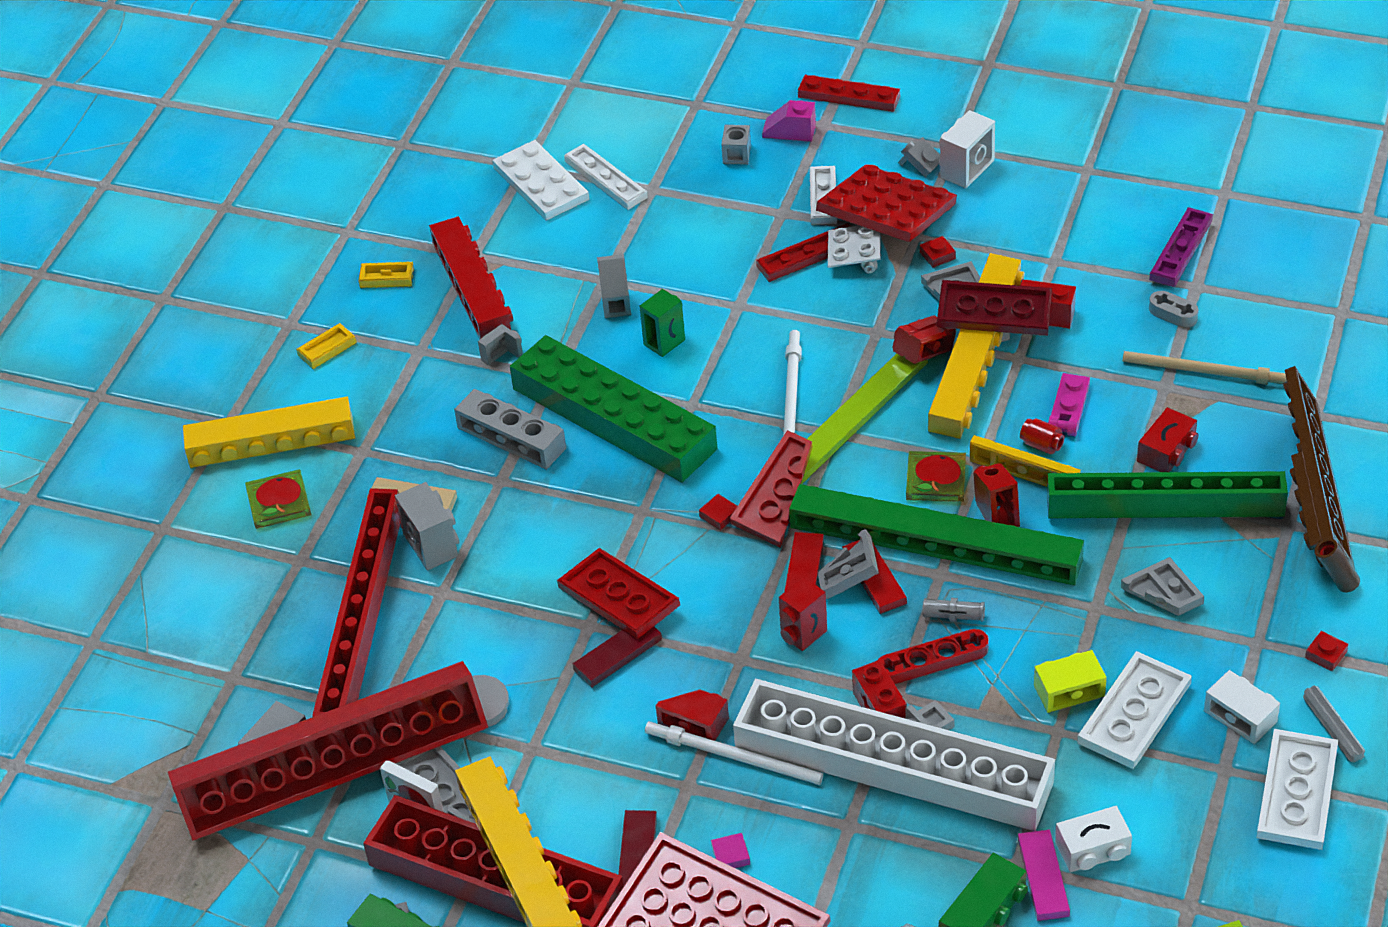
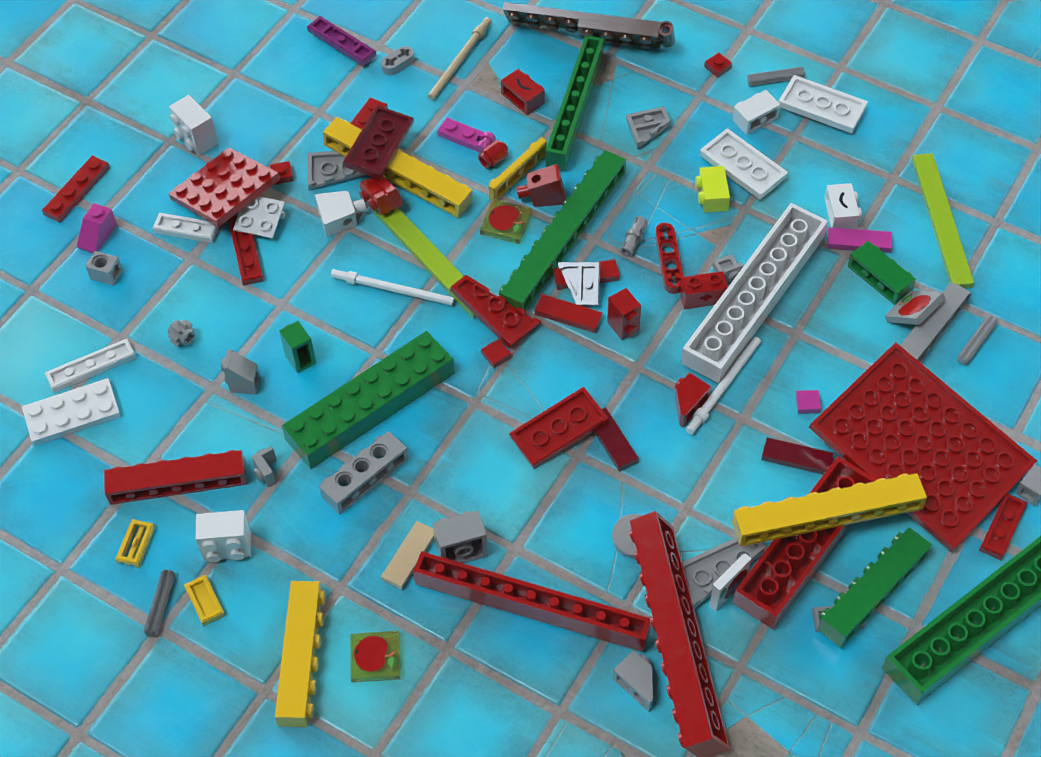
camera: 80 degrees left, 10 degrees up
light grey bracket [898,137,940,177] -> none
none -> dark grey axle [144,569,175,637]
none -> light grey gear [168,319,195,347]
none -> white brick [196,510,251,562]
none -> white torso [315,191,366,237]

